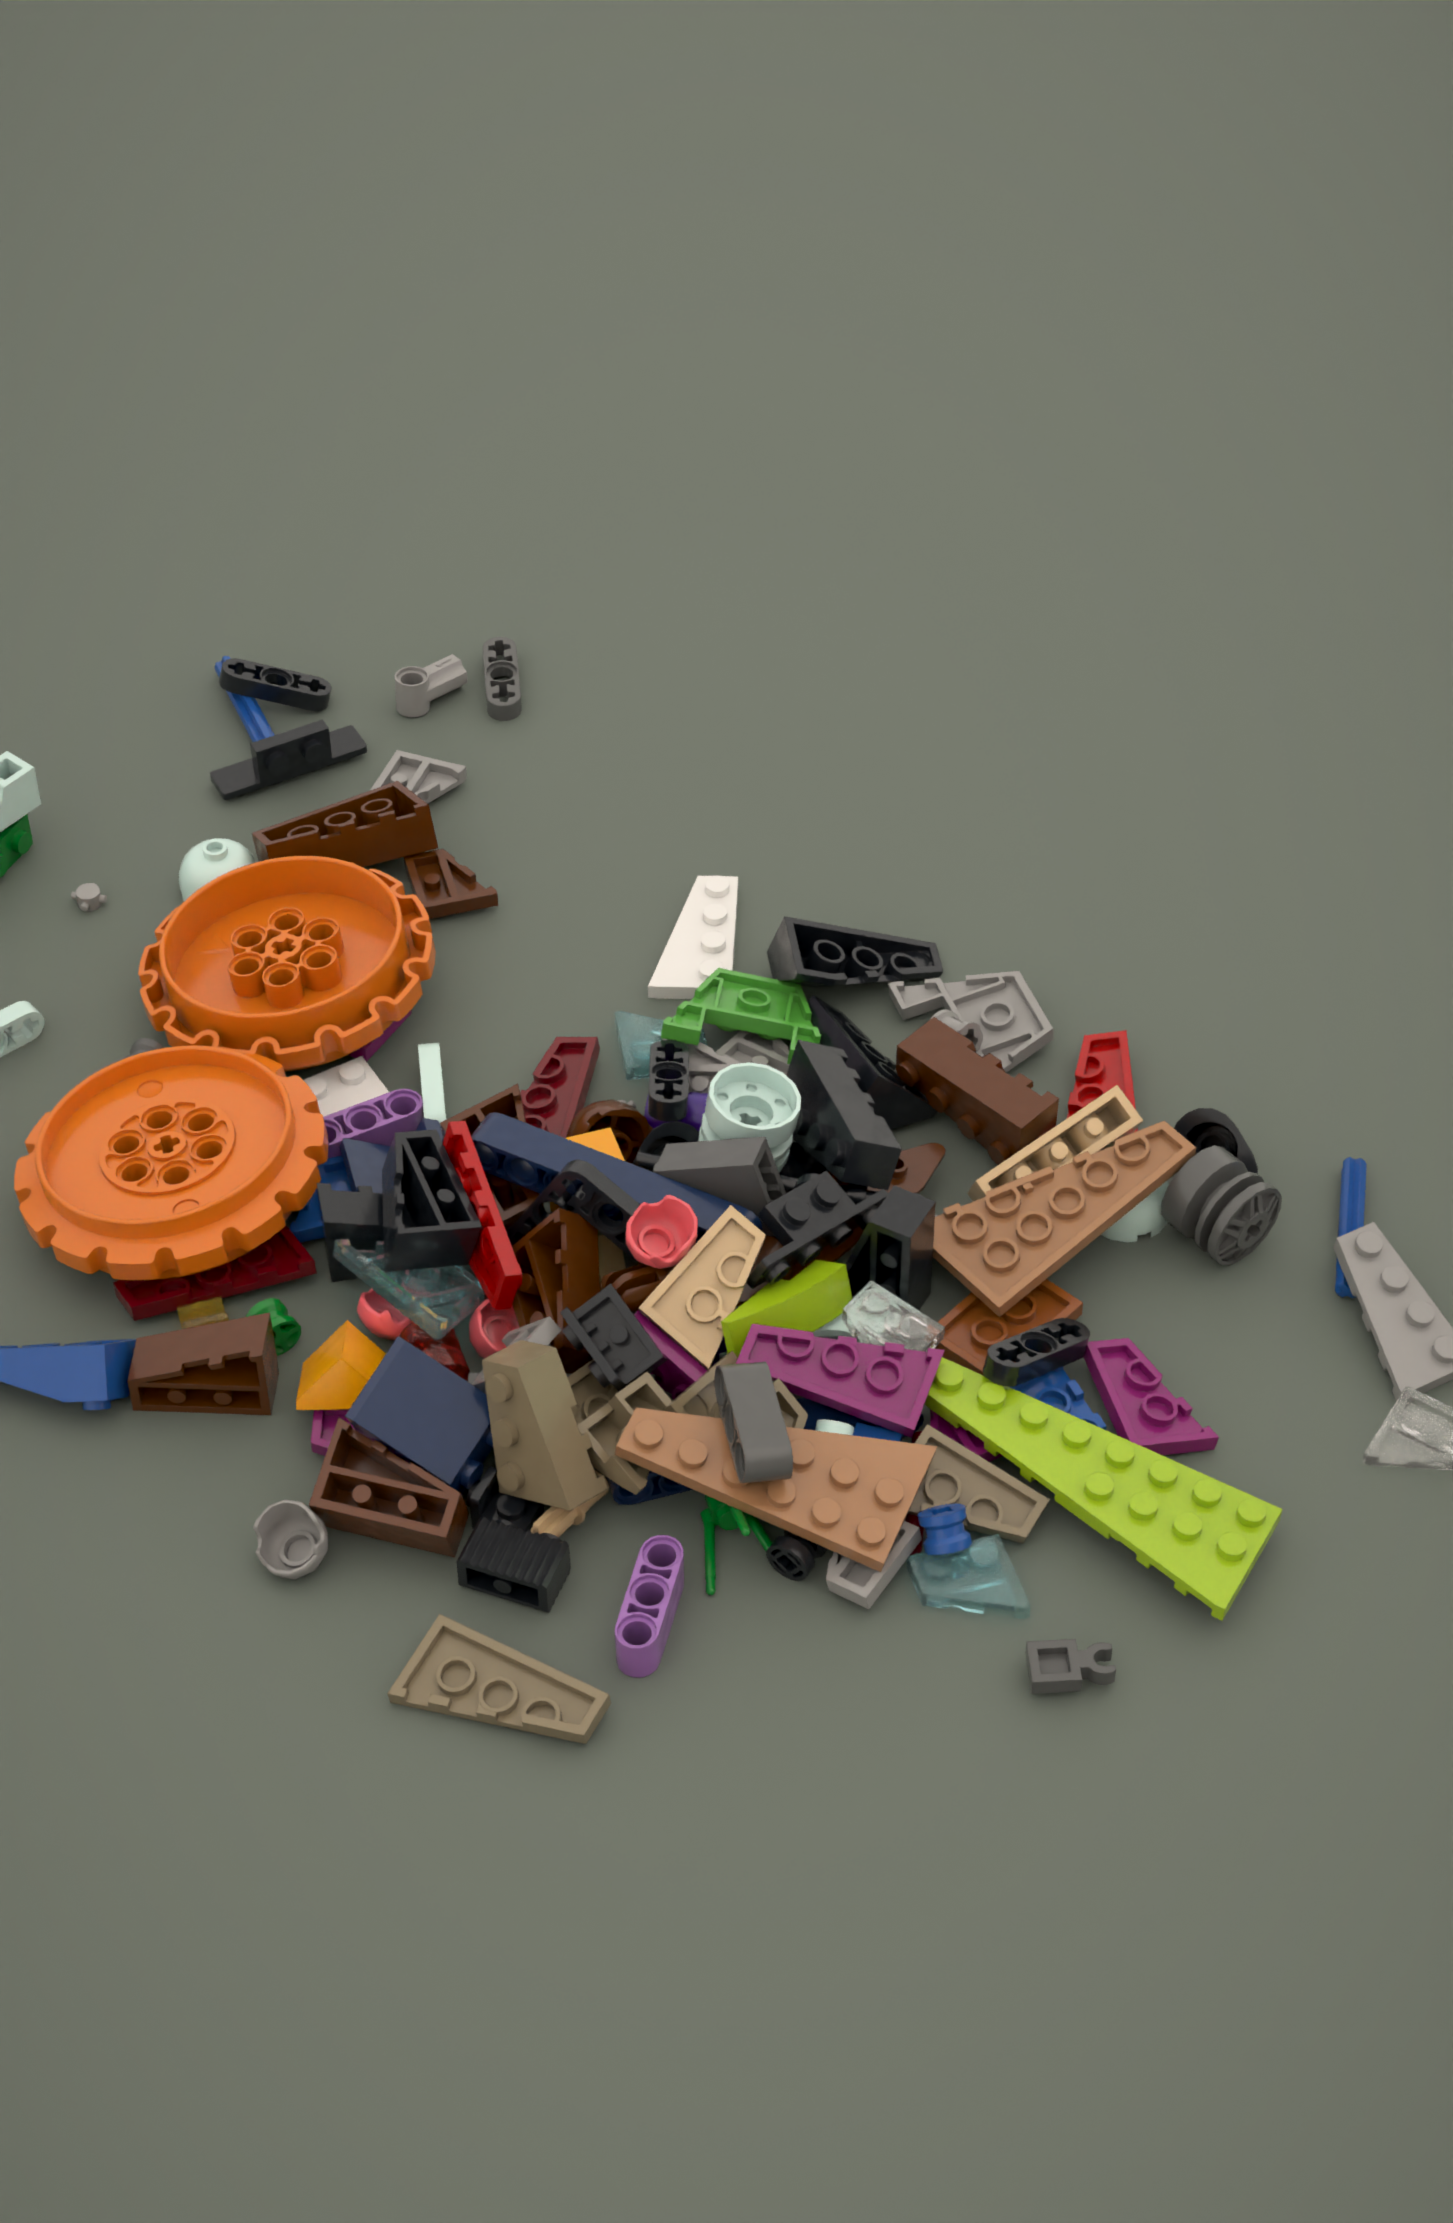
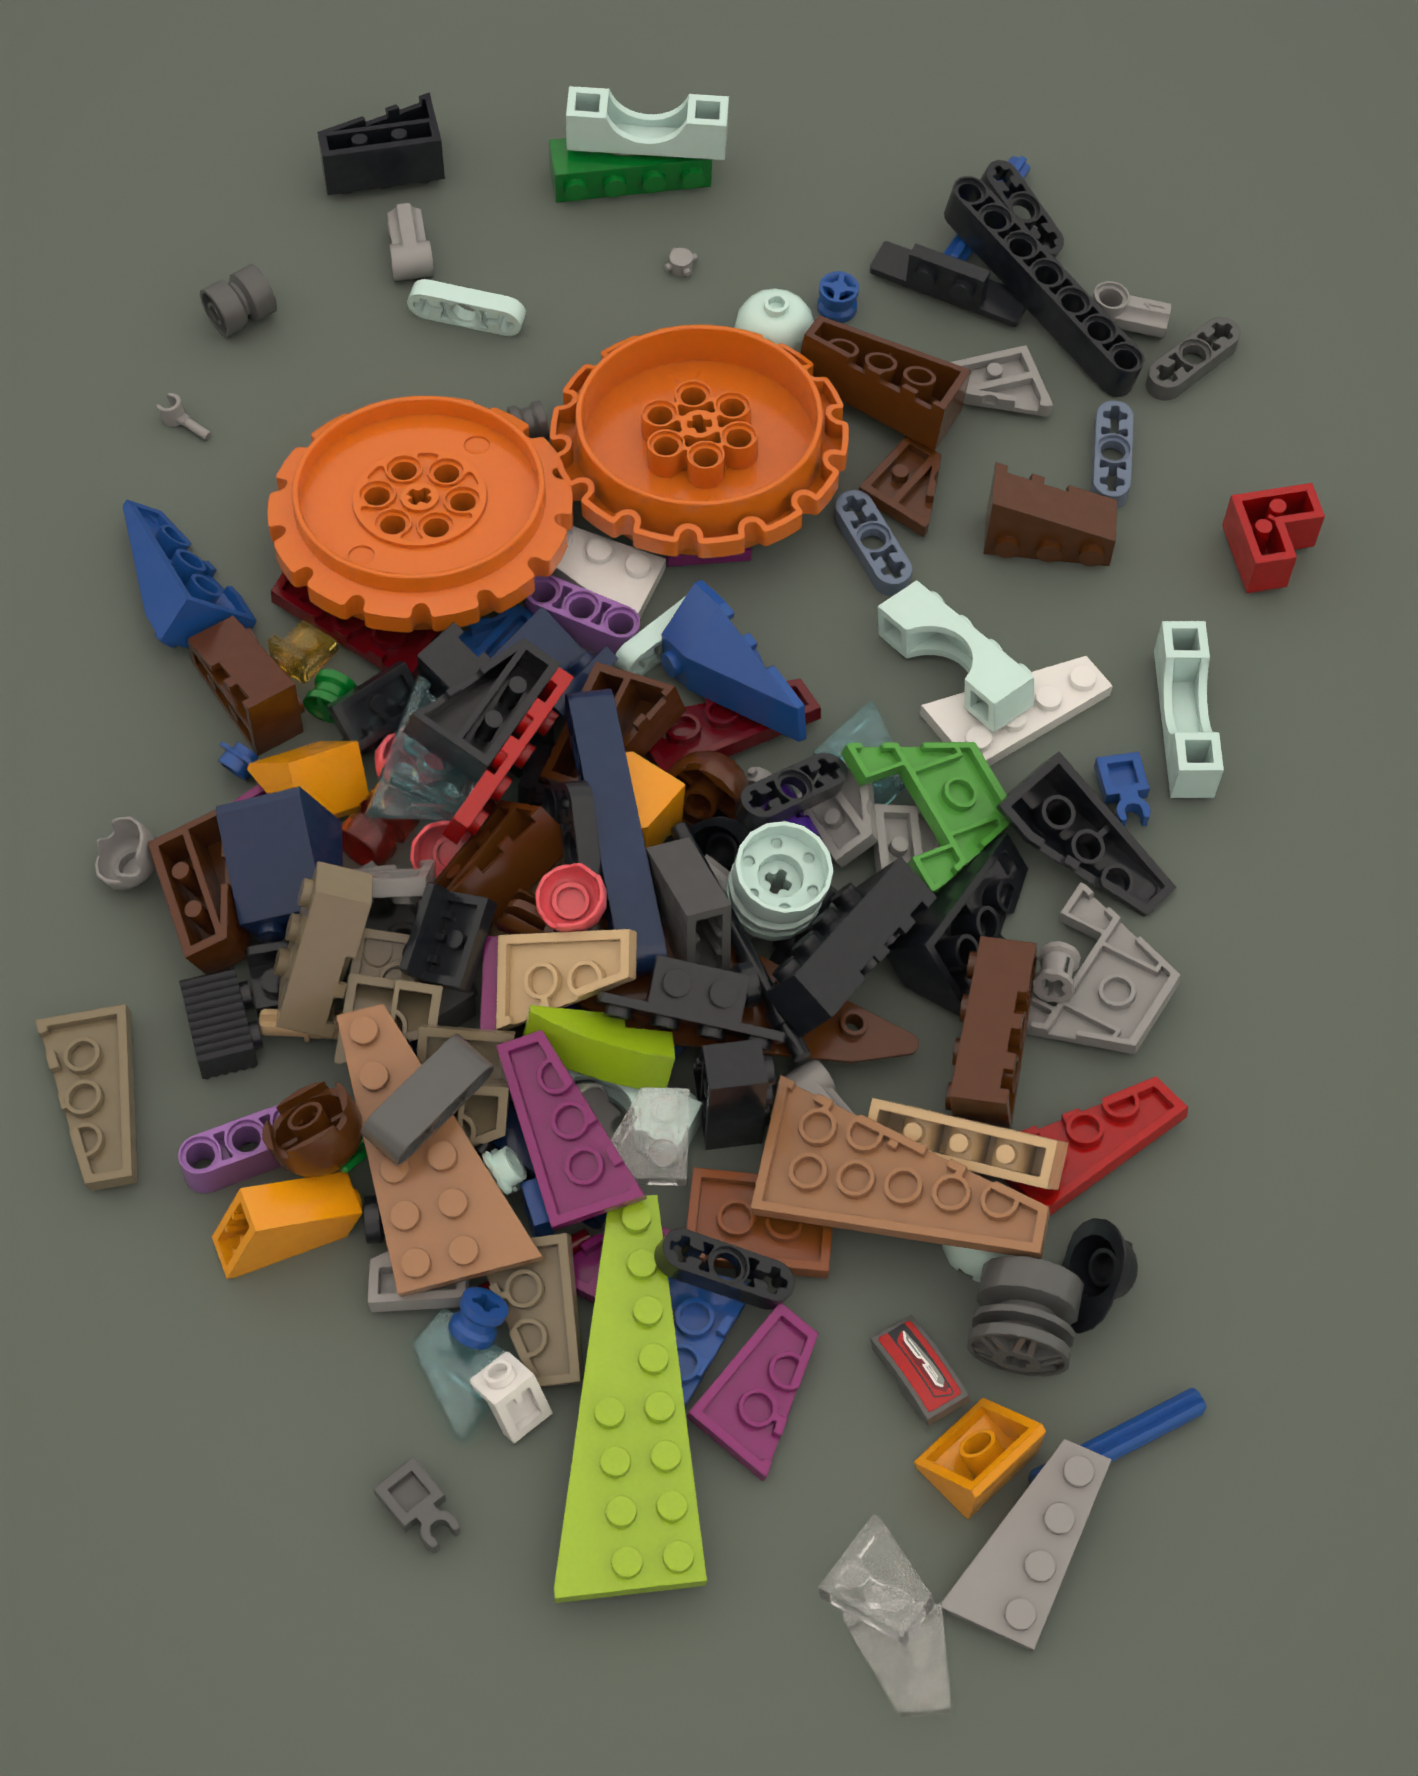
camera: 50 degrees right, 15 degrees up
none -> light orange slope [212,1172,363,1279]
none -> blue plate [218,741,259,782]
none -> reddish brown cylinder [262,1081,362,1178]
none -> black bracket [326,661,428,754]
none -> white bracket [470,1352,553,1443]
none -> blue wedge [660,580,806,742]
none -> blue wheel [817,271,859,323]
none -> clear wing [818,1514,934,1645]
none -> sand blue beam [834,490,912,596]
none -> slope [870,1315,970,1426]
none -> light aqua arch [878,580,1034,733]
none -> light orange slope [913,1398,1046,1520]
none -> black beam [944,176,1145,397]
none -> reddish brown wedge [983,462,1117,566]
none -> sand blue beam [1091,401,1134,508]
none -> blue plate [1094,752,1151,827]
none -> light aqua arch [1154,621,1224,798]
none -> red brick [1222,483,1325,593]

